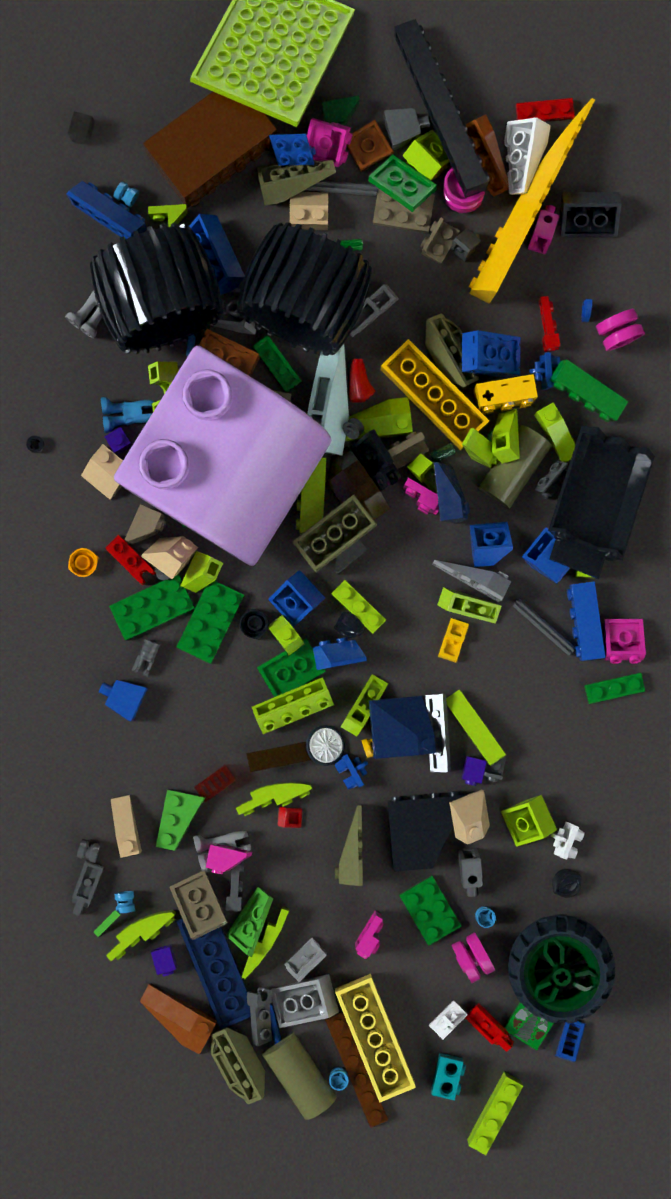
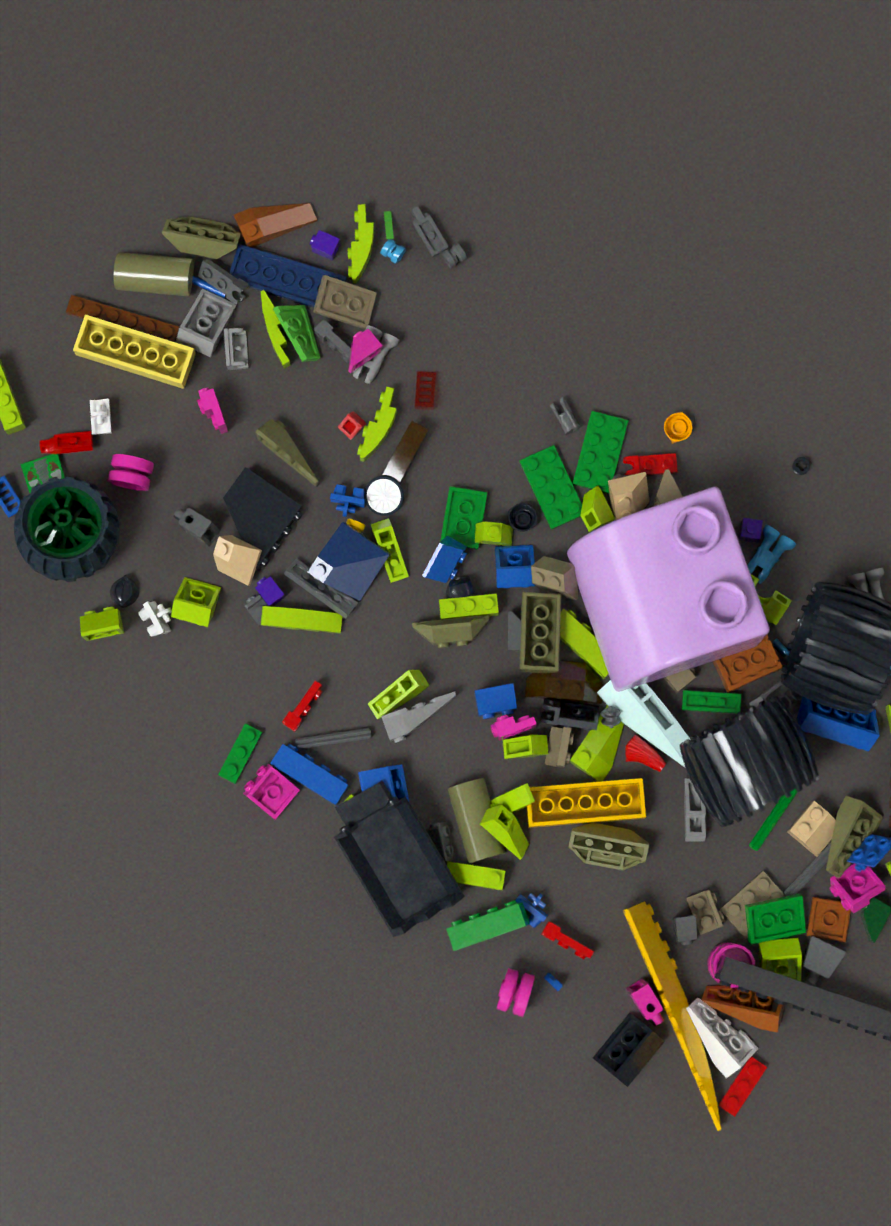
camera: 135 degrees right, 5 degrees down
tan slope [81,444,123,500] -> none
blue torso [99,680,148,722] -> none
tan slope [111,795,142,858] -> none
bright green wing [156,790,206,851] -> none
lime brick [252,677,334,734] -> none
dark azure wheel [329,1067,349,1091] -> none
green plate [399,875,461,946] -> none
clear green pin [430,443,456,463] -> none
teal brick [431,1053,466,1101] -> none
dark blue slope [434,462,470,524] -> none
yellow slope [438,618,469,663] -> none
blue piece [462,330,521,378] -> none
blue slope [470,522,513,567] -> none
yellow piece [473,374,538,415] -> none
dark azure wheel [475,906,496,928] -> none
none -> lime slope [80,607,124,641]
none -> red plate [282,681,323,732]
none -> olive wedge [412,615,489,648]
none -> blue slope [474,683,517,719]
none -> dark tan slope [531,556,578,600]

